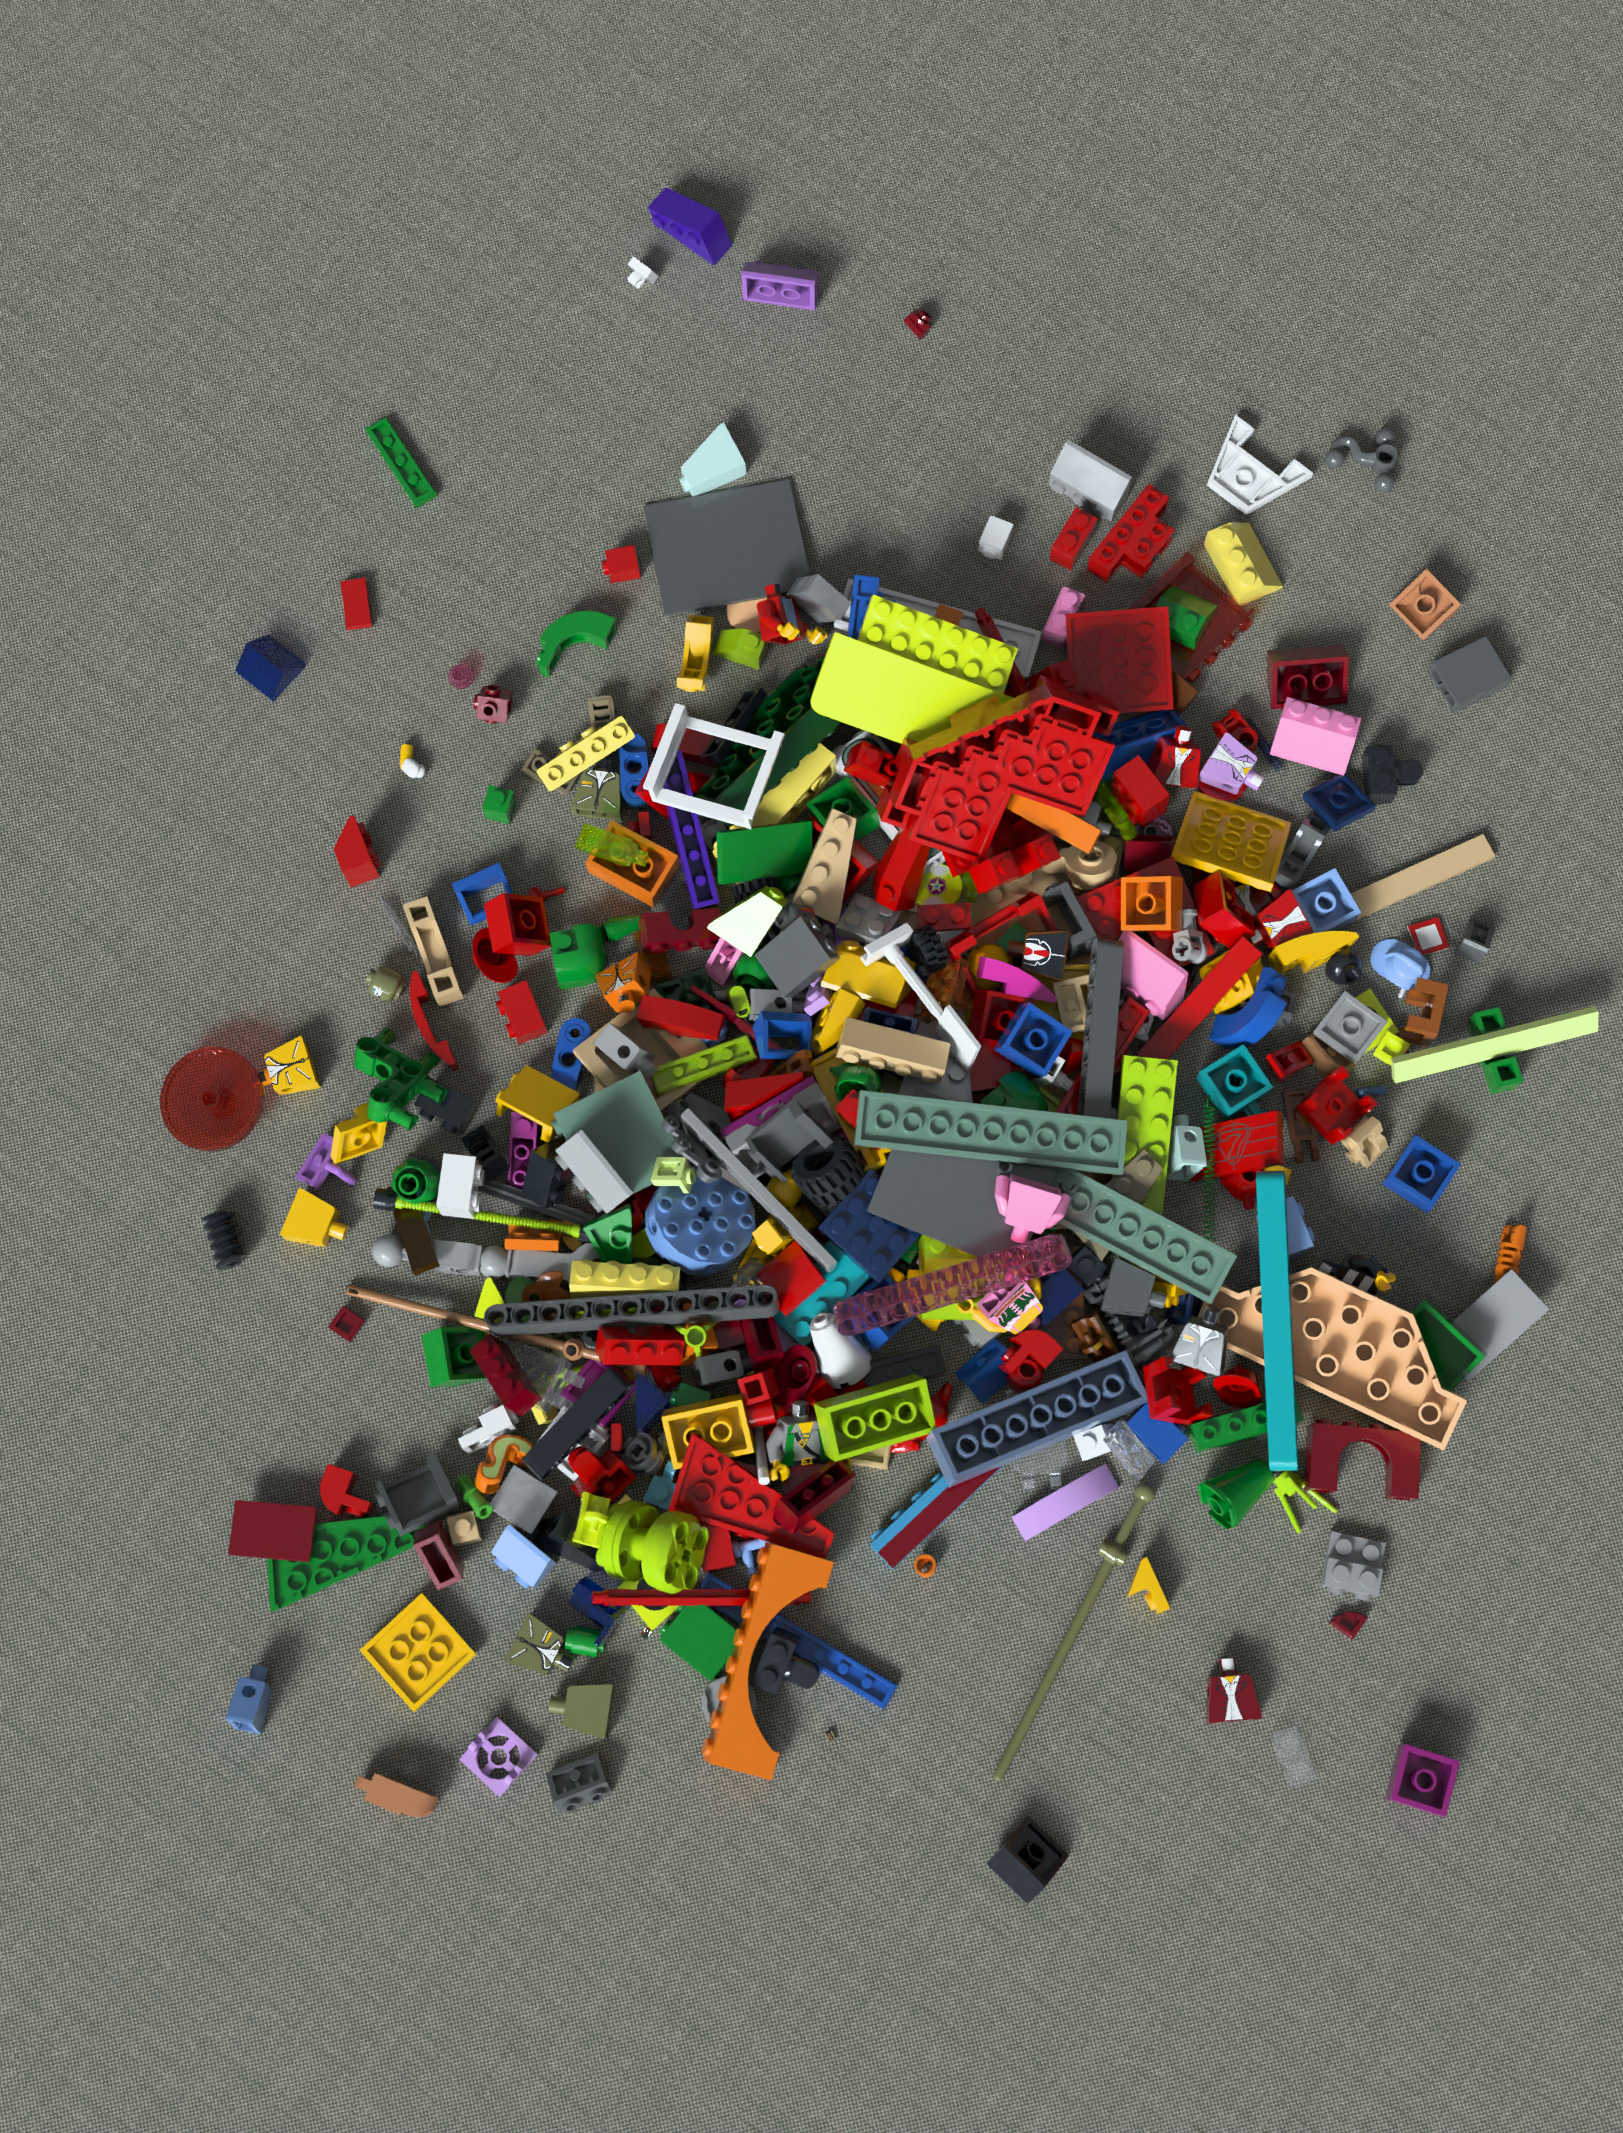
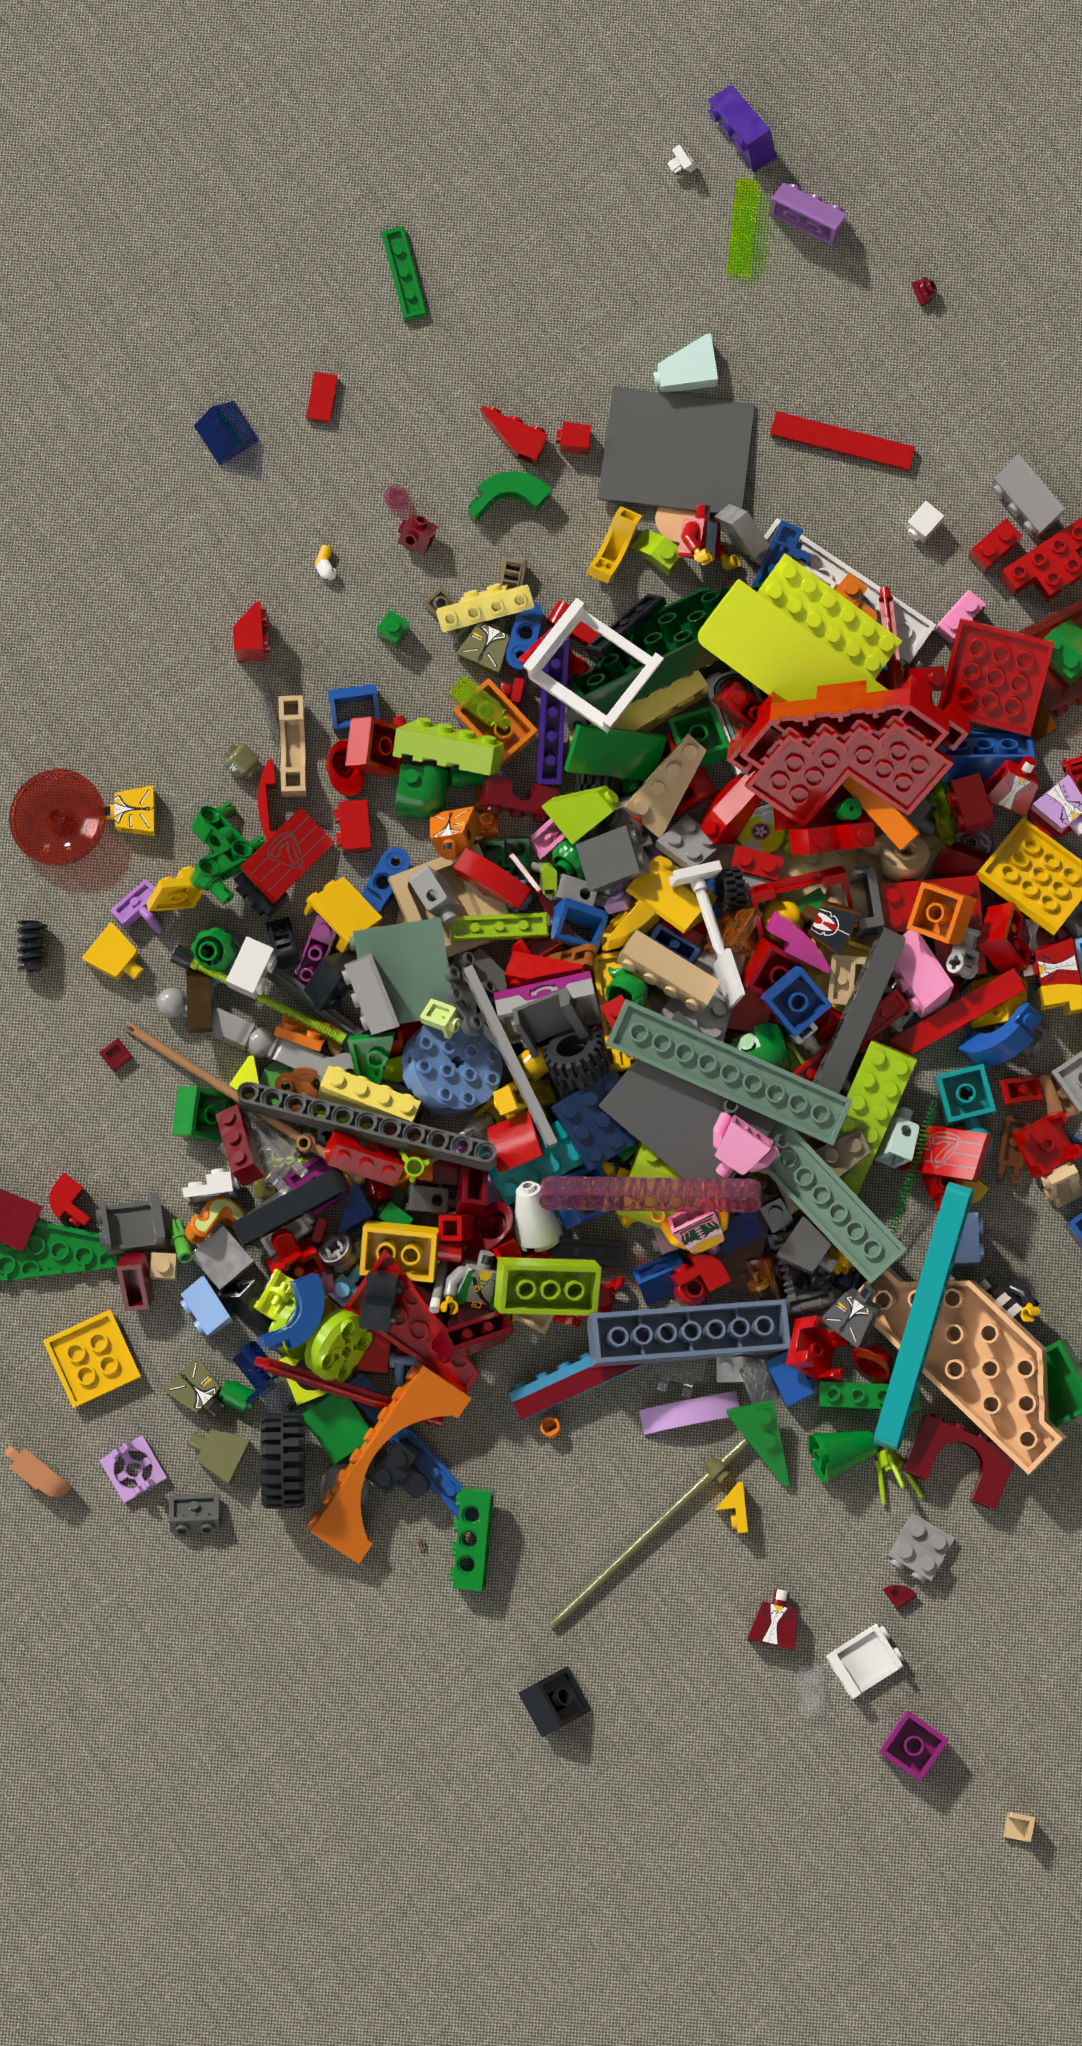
camera: 15 degrees right, 5 degrees up
none -> red tile [240,807,334,903]
none -> blue arch [257,1273,325,1350]
none -> black tyre [261,1413,305,1509]
none -> clear pink plate [320,1272,335,1296]
none -> black brick [359,1269,404,1332]
none -> lime wedge [393,717,504,776]
none -> green brick [449,1486,495,1592]
none -> red slope [481,406,548,466]
none -> clear neon green slope [726,178,760,276]
none -> green wing [726,1400,790,1486]
none -> red tile [770,411,915,471]
none -> white panel [824,1624,904,1699]
none -> green piece [829,798,862,822]
none -> tan panel [1003,1812,1036,1842]

